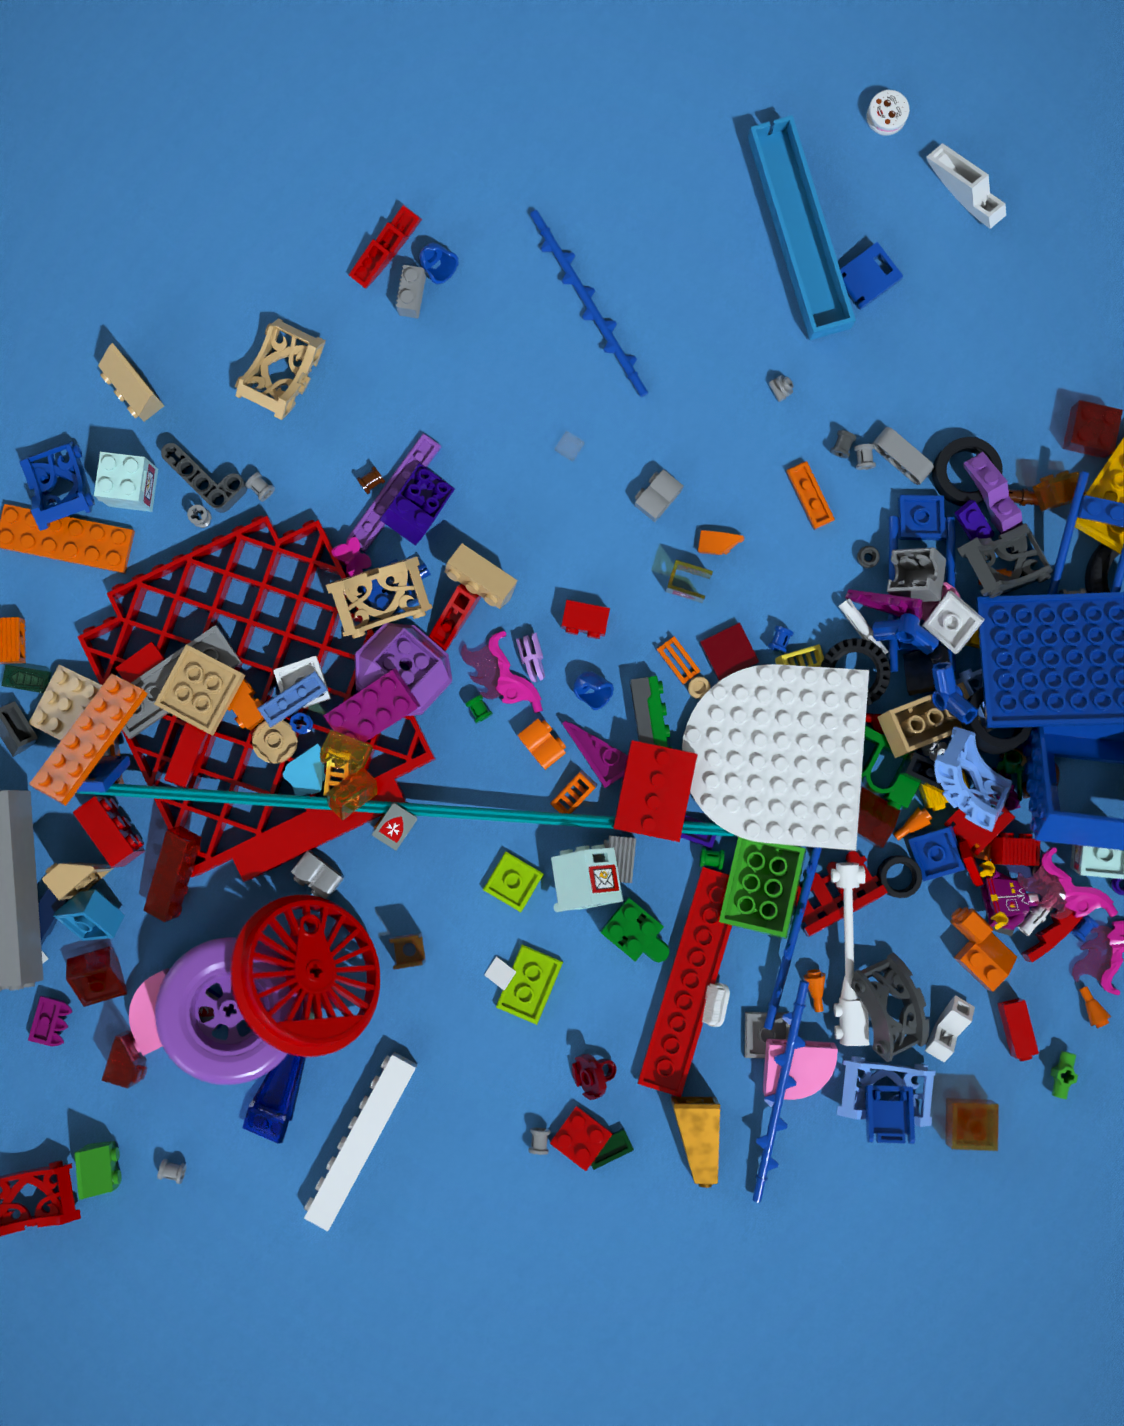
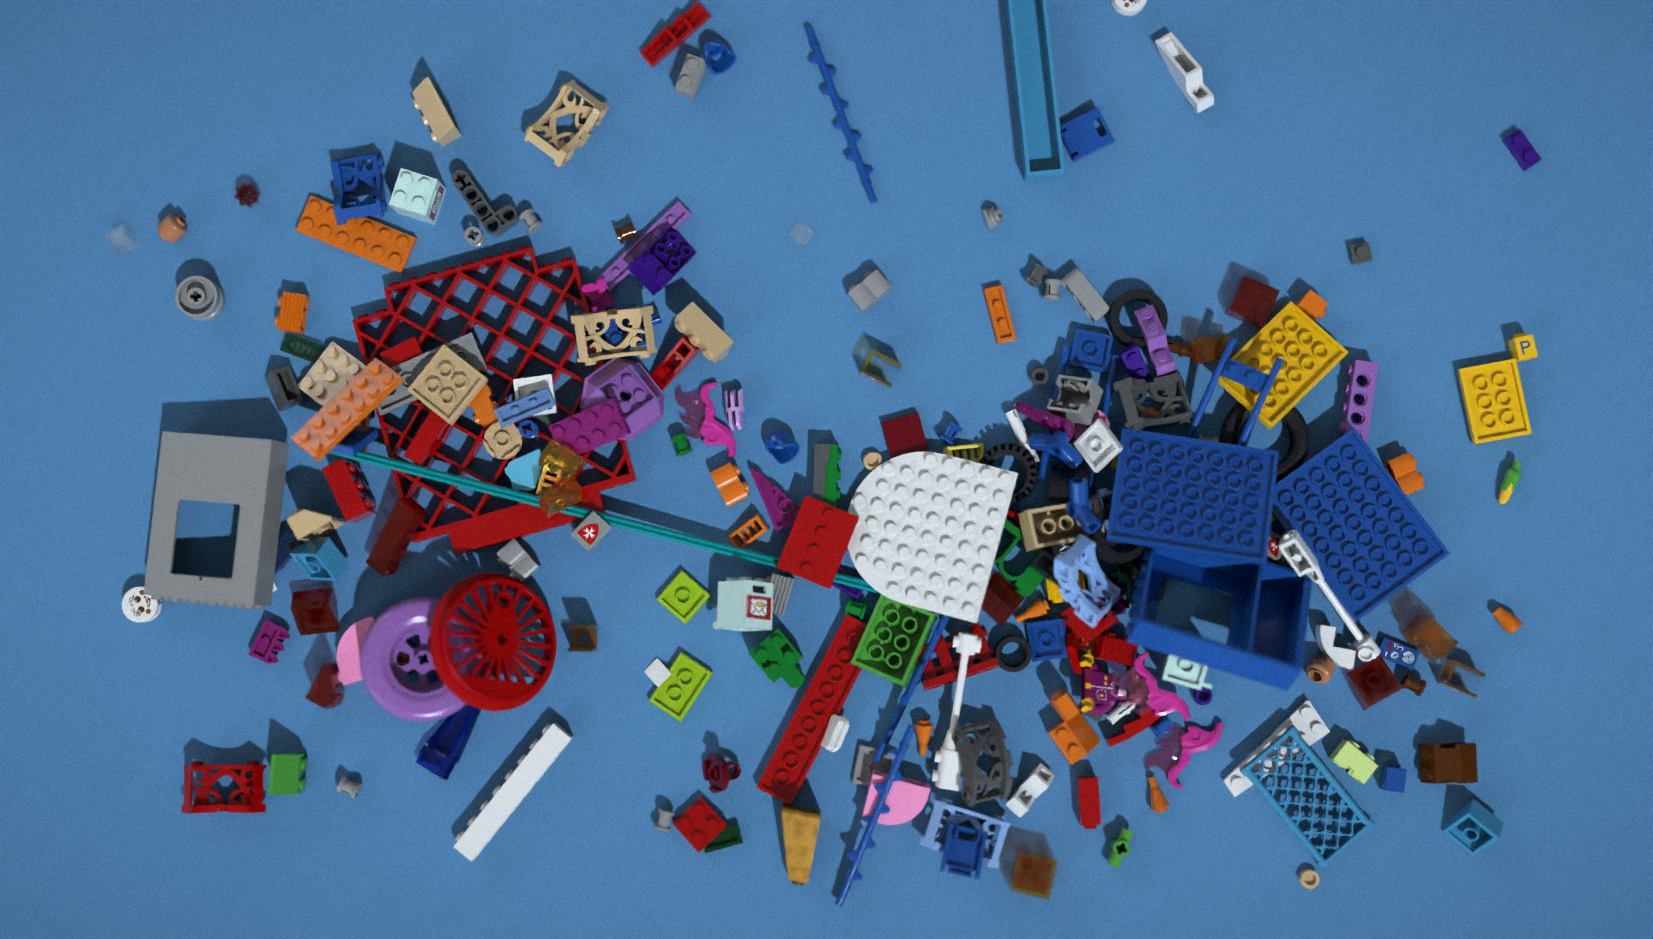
camera: 10 degrees right, 0 degrees up
red brick [561,600,610,639] -> none
orange tile [656,636,701,685] -> none
orange slope [698,530,745,555] -> none

